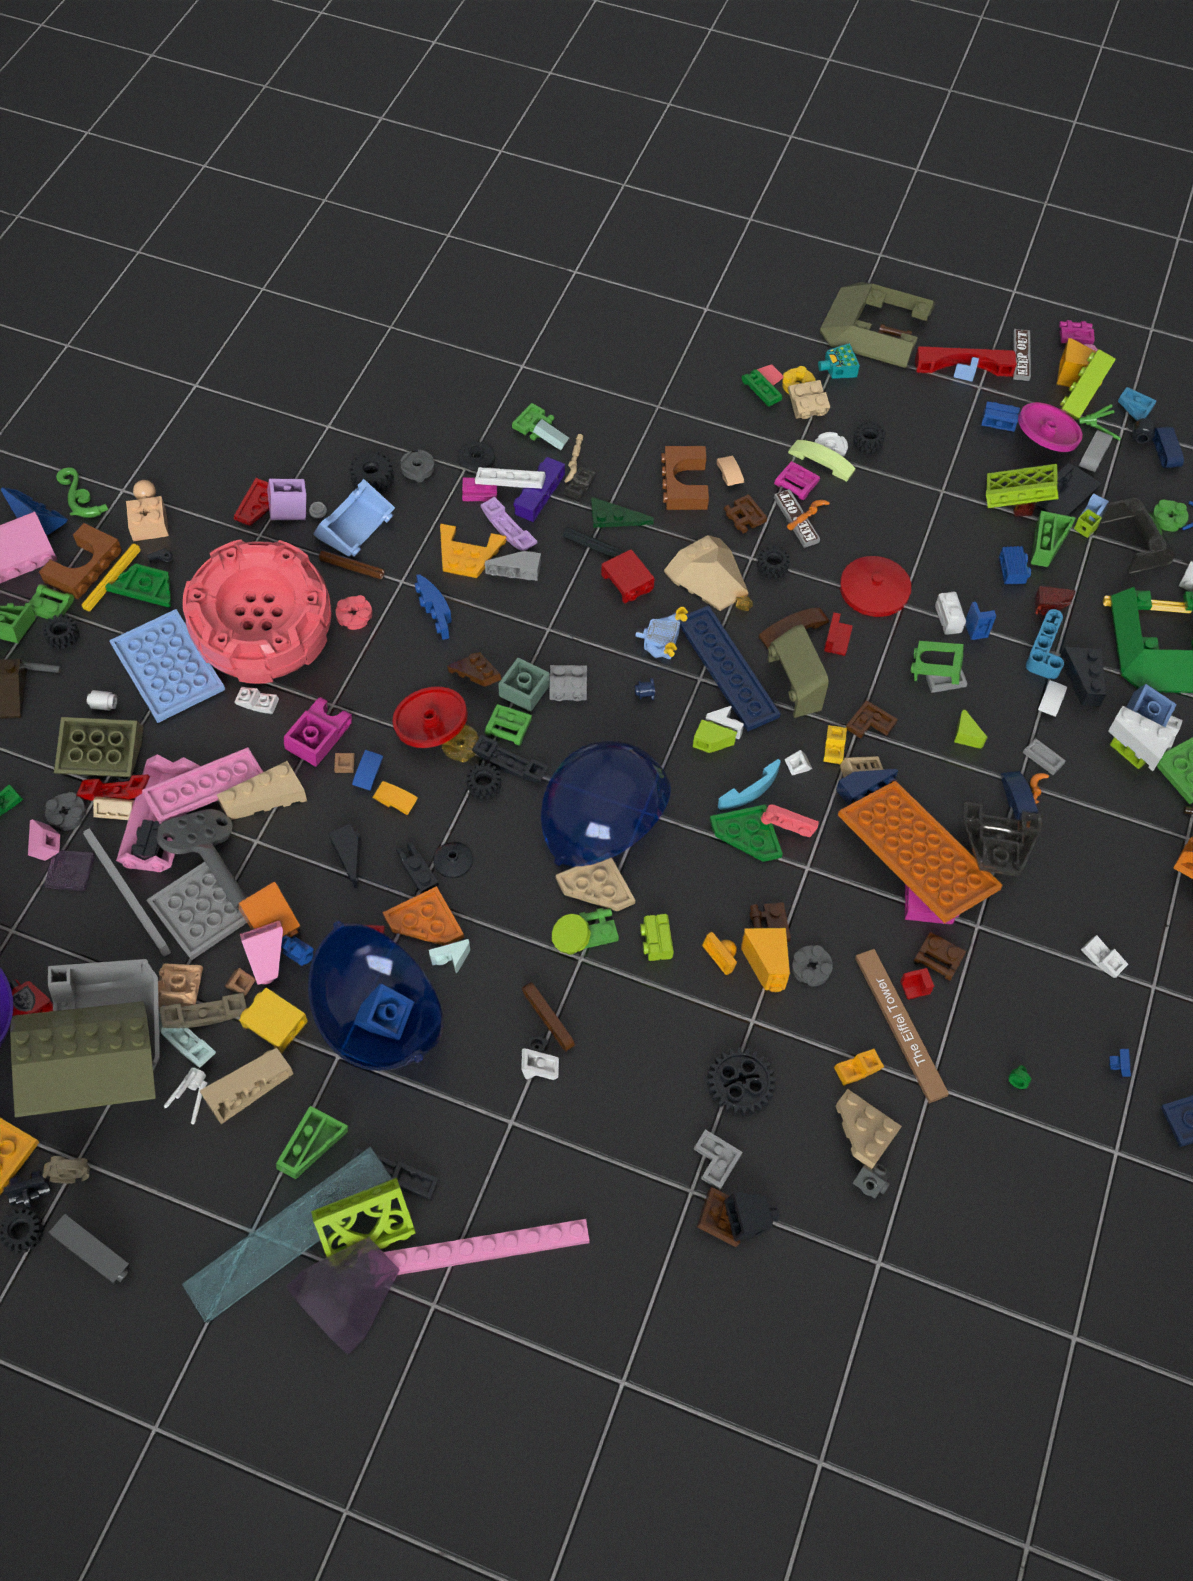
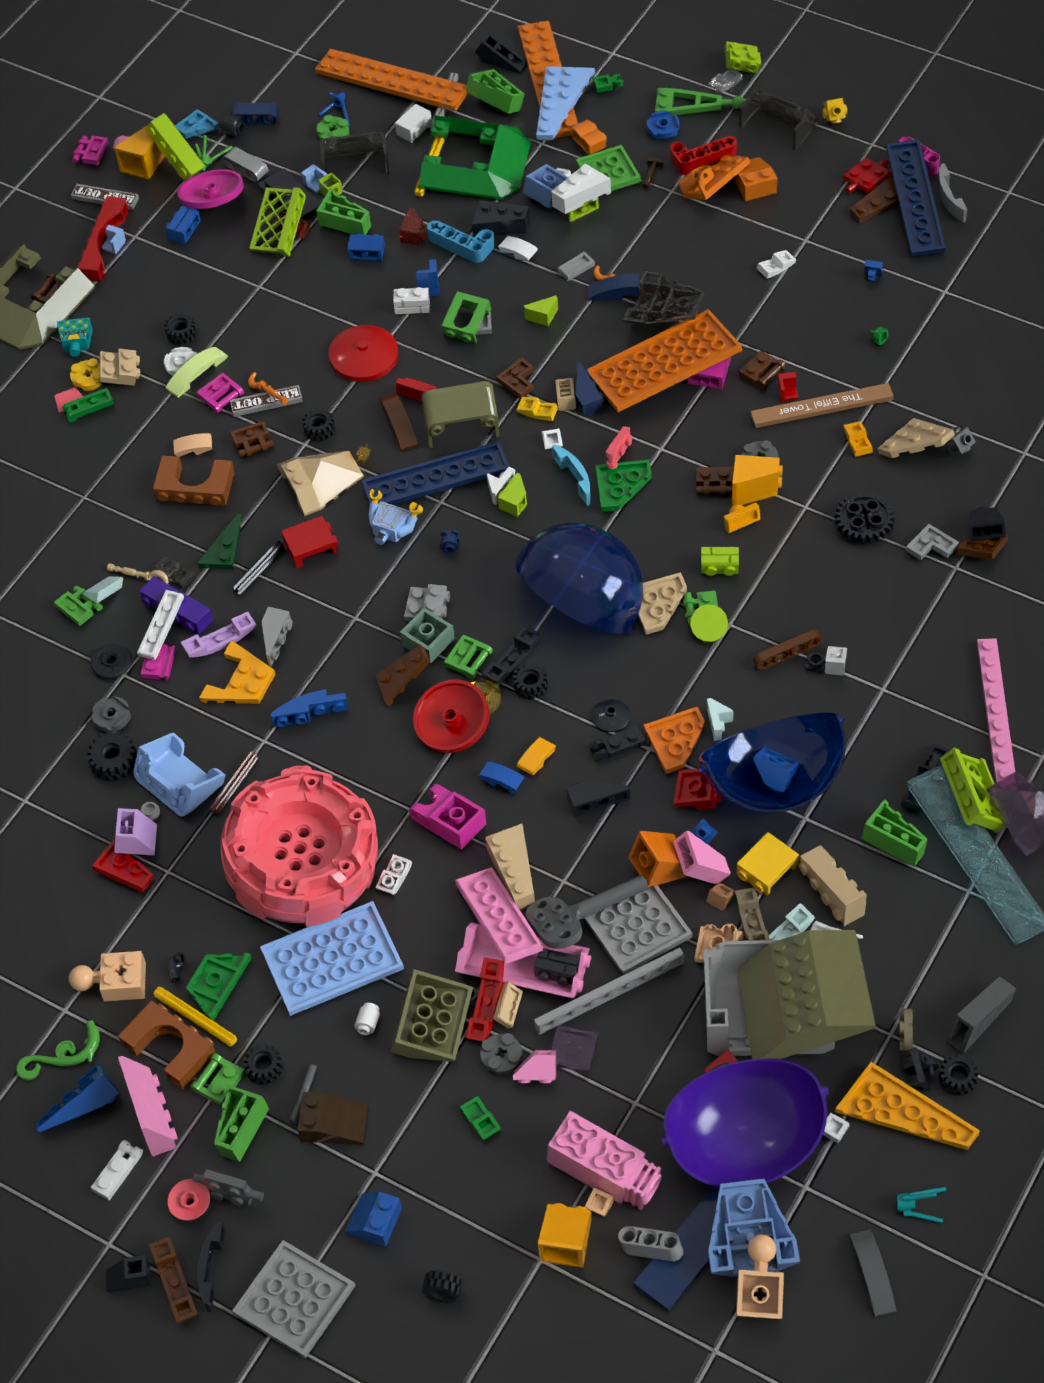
camera: 75 degrees left, 5 degrees down
medium nougat tile [334,753,355,773] -> none

